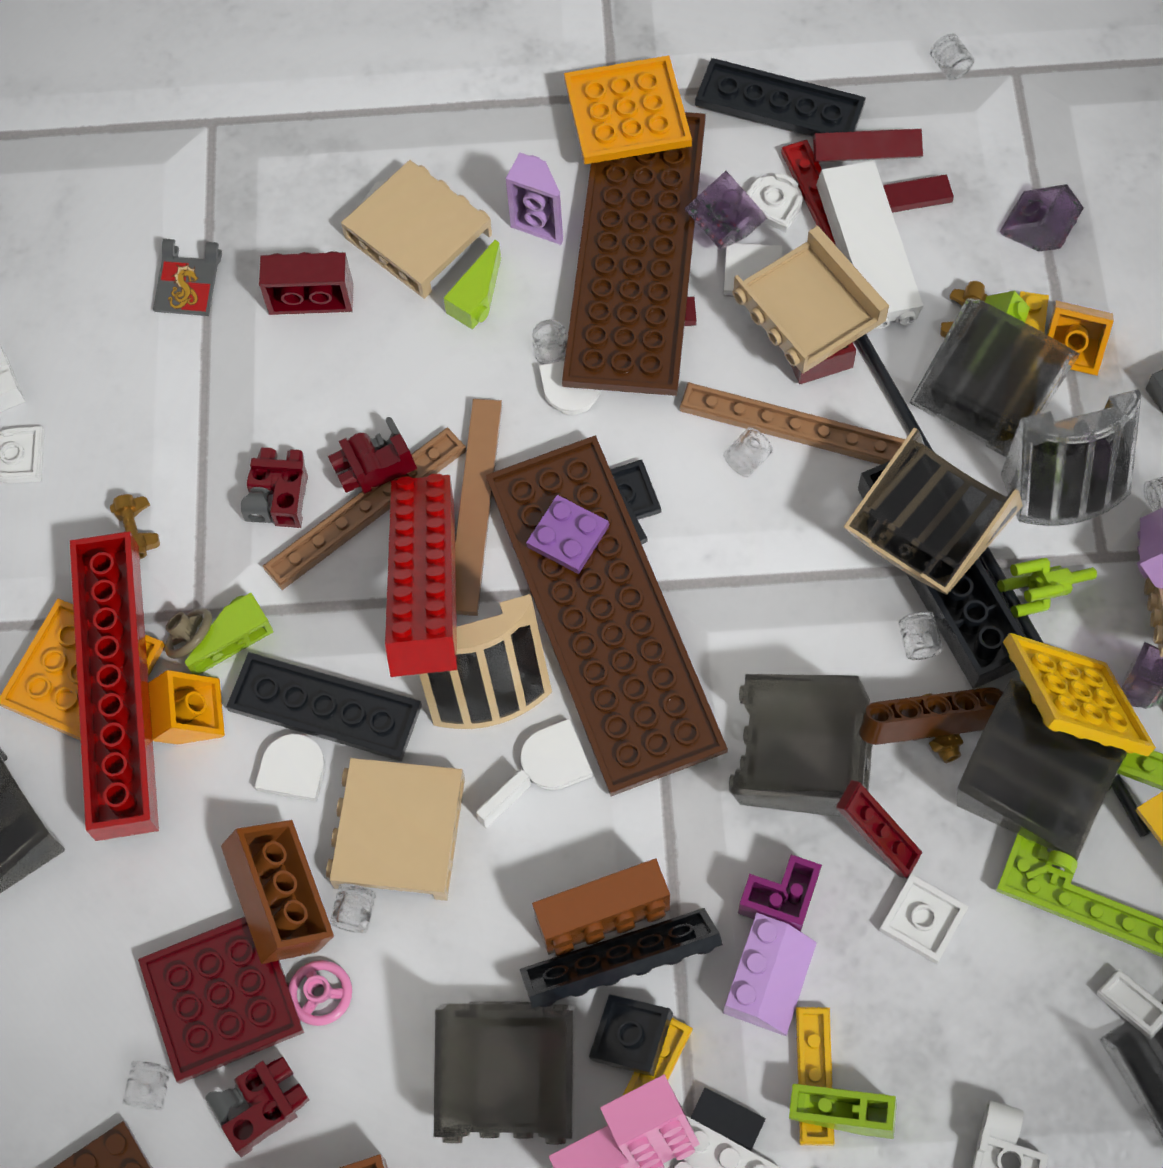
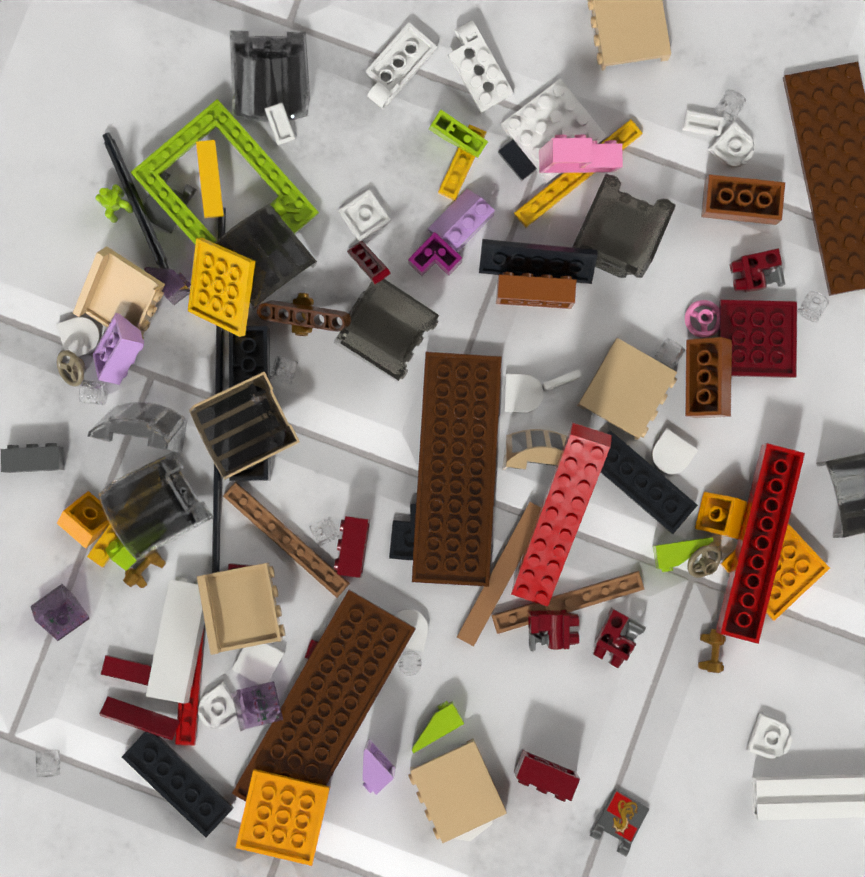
camera: 160 degrees left, 20 degrees up
medium lavender plate [526,495,609,574] -> none
black plate [589,994,673,1077] -> none
lime plant [997,558,1097,618] -> none
none -> dark red brick [334,516,370,578]

